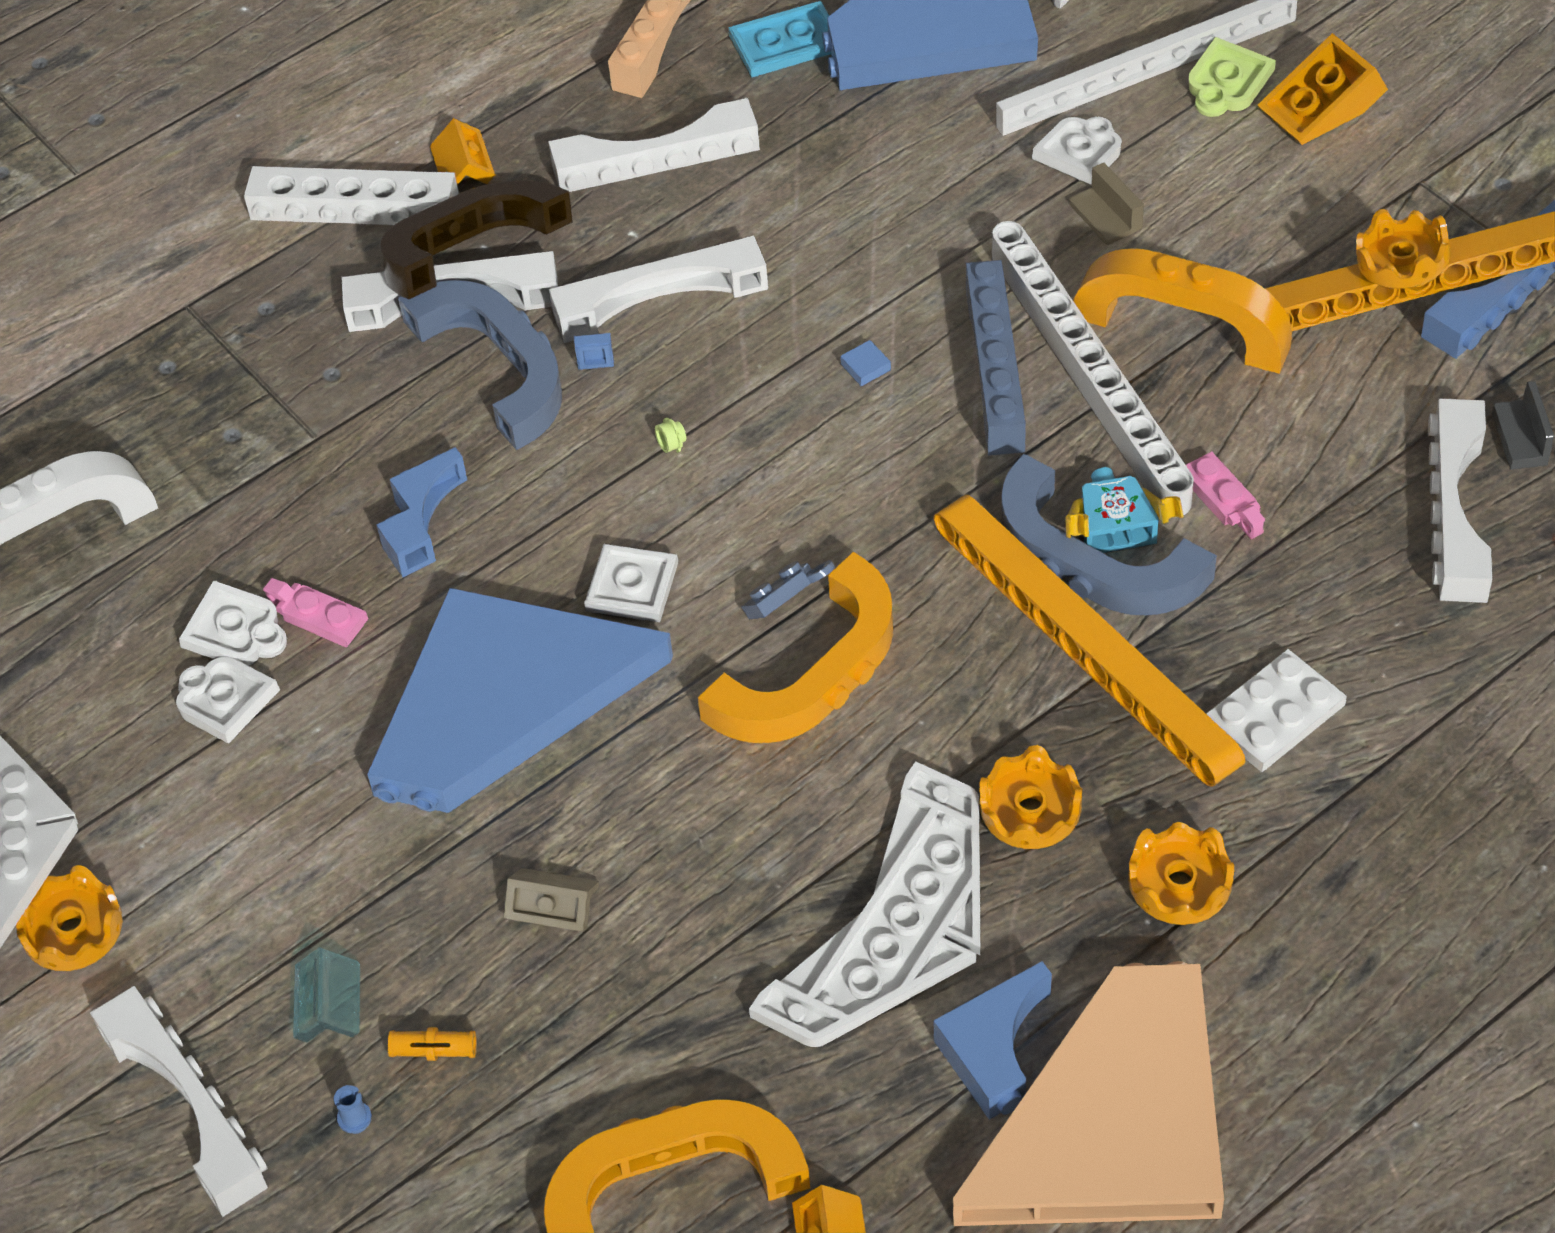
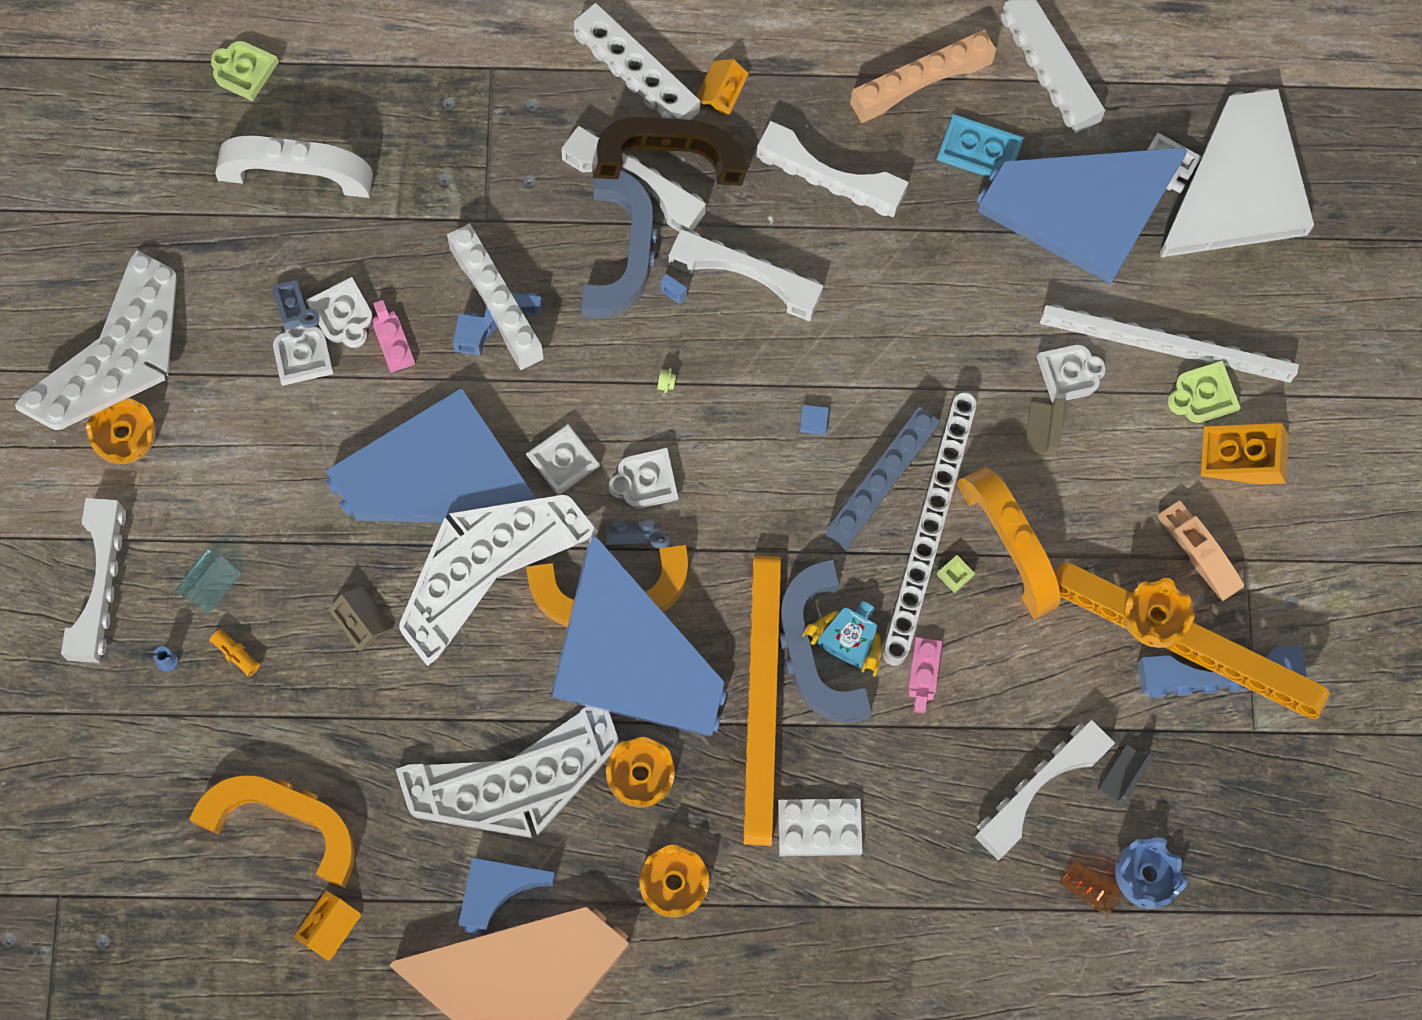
camera: 30 degrees right, 20 degrees up
none -> sand blue hinge [271,279,320,330]
none -> white wing [399,495,598,666]
none -> white arch [447,224,544,370]
none -> medium blue slope [550,537,727,736]
none -> white plate [609,448,679,509]
none -> yellowish green plate [937,555,975,593]
none -> light nougat slope [1158,500,1244,602]

